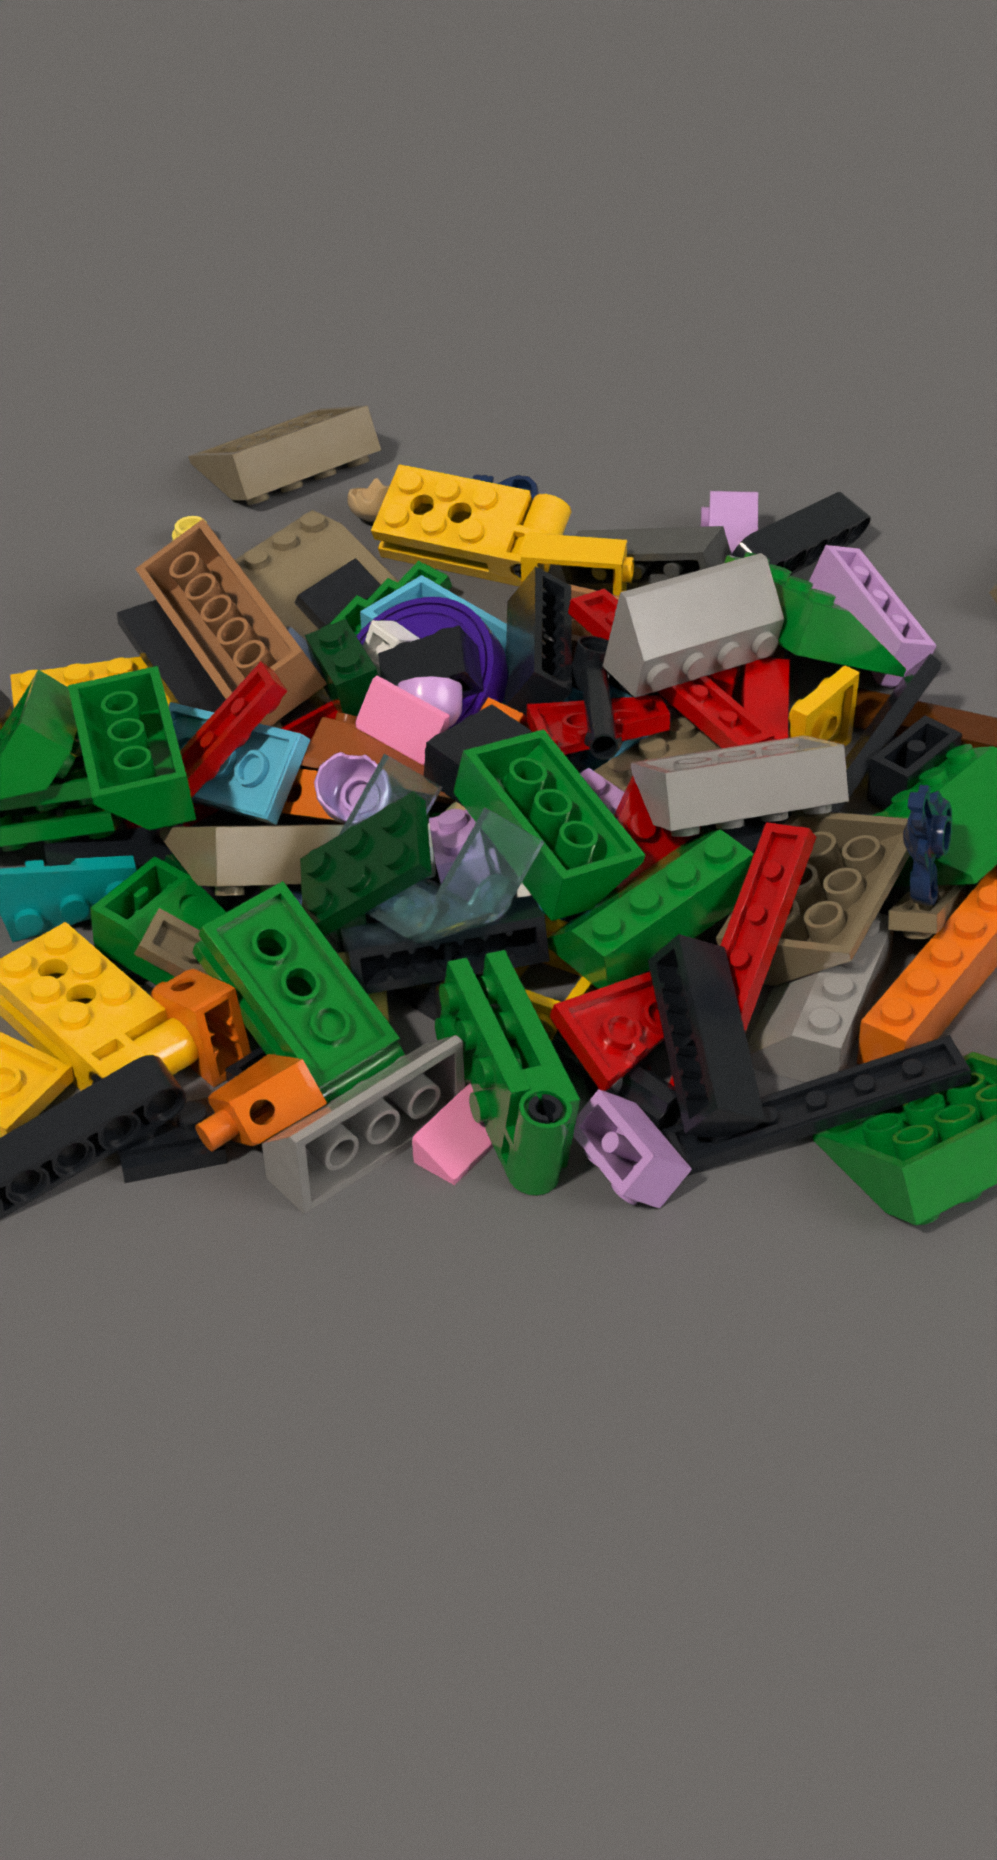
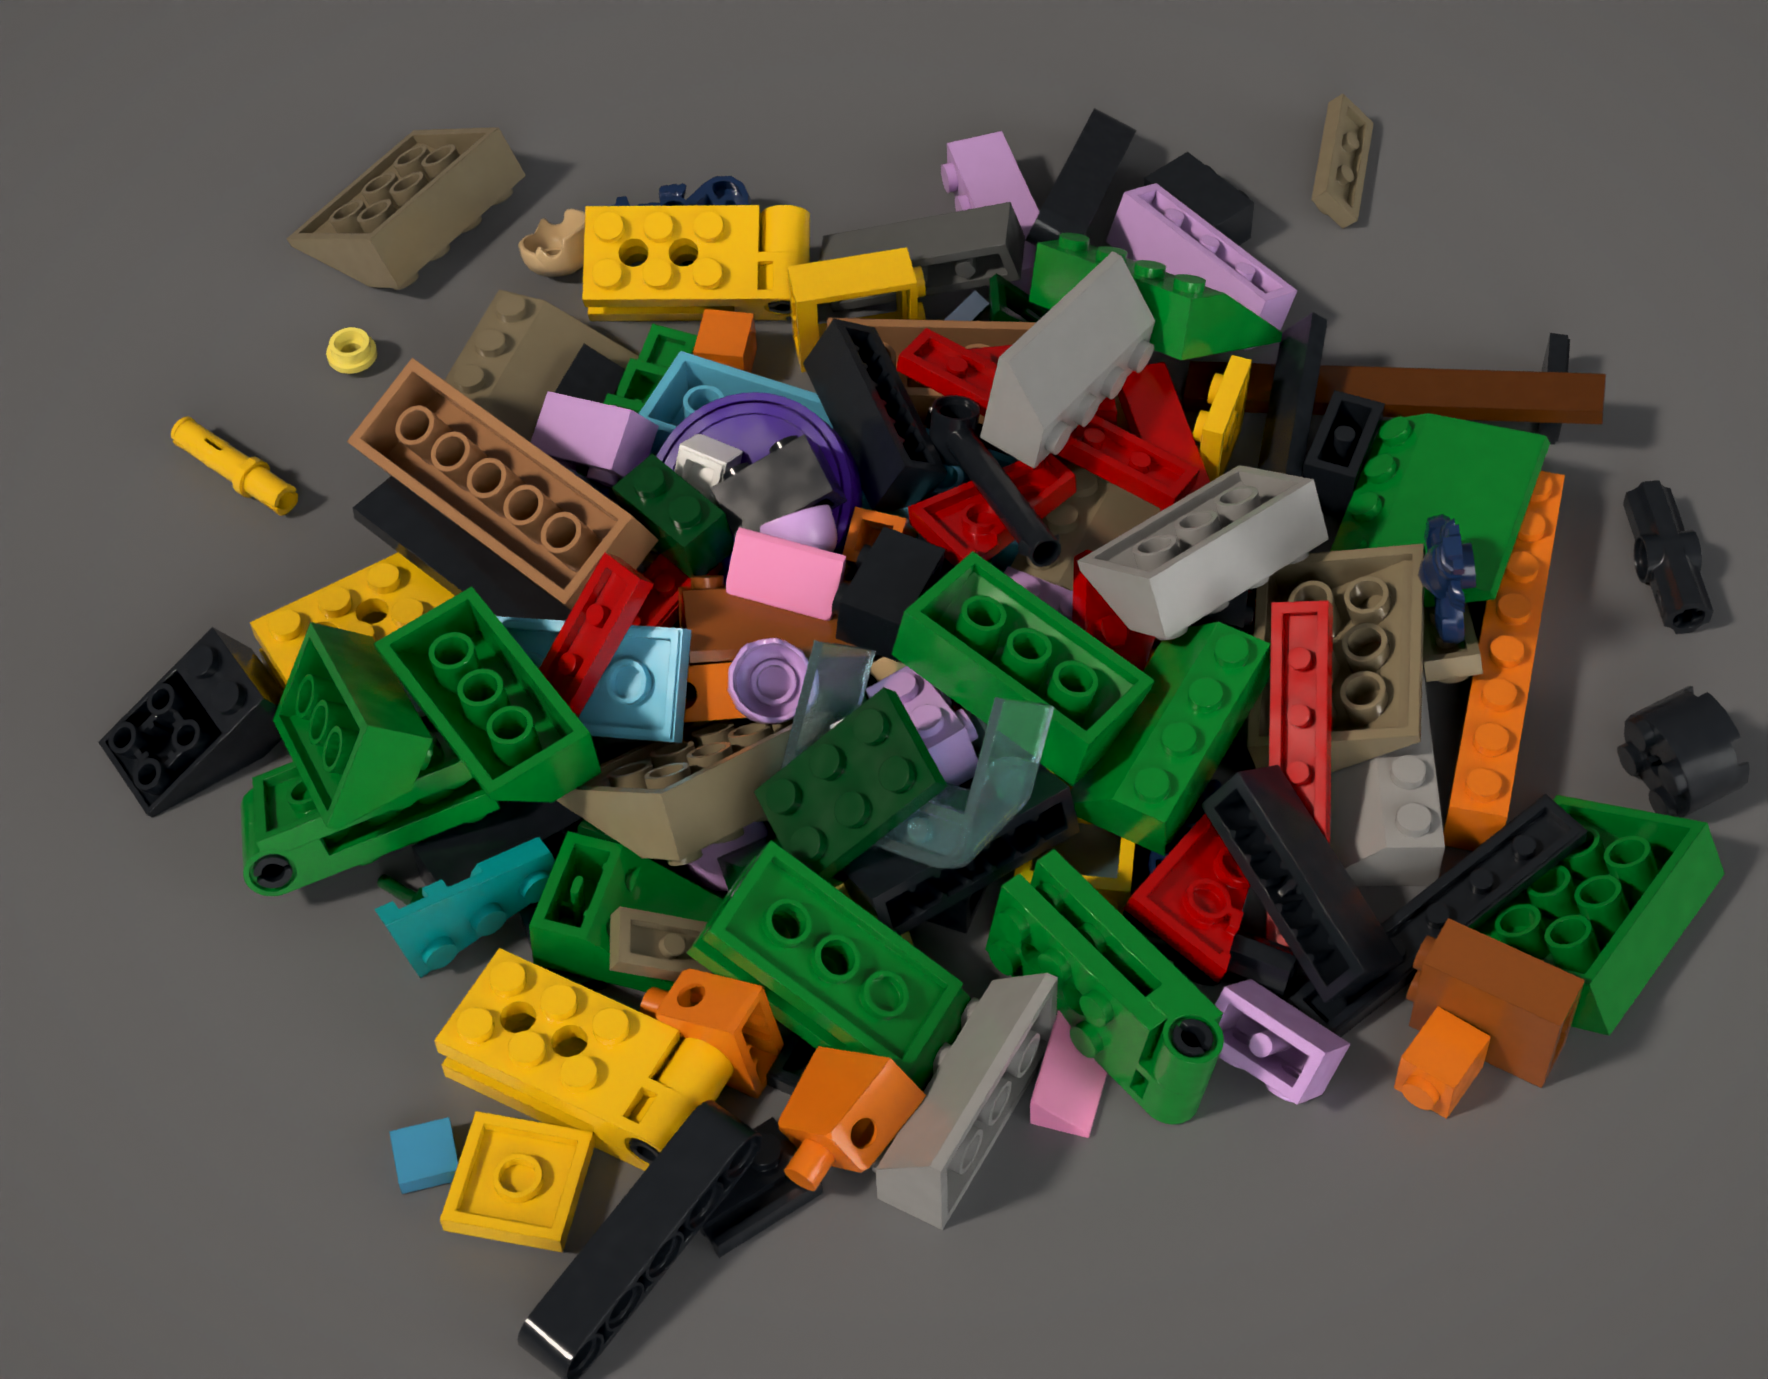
camera: 20 degrees left, 10 degrees up
none -> yellow pin [171,416,298,516]
none -> lavender brick [530,391,659,488]
none -> orange brick [693,309,757,373]
none -> black brick [1144,151,1254,246]
none -> orange brick [1394,1006,1491,1119]
none -> dark orange brick [1406,918,1585,1088]

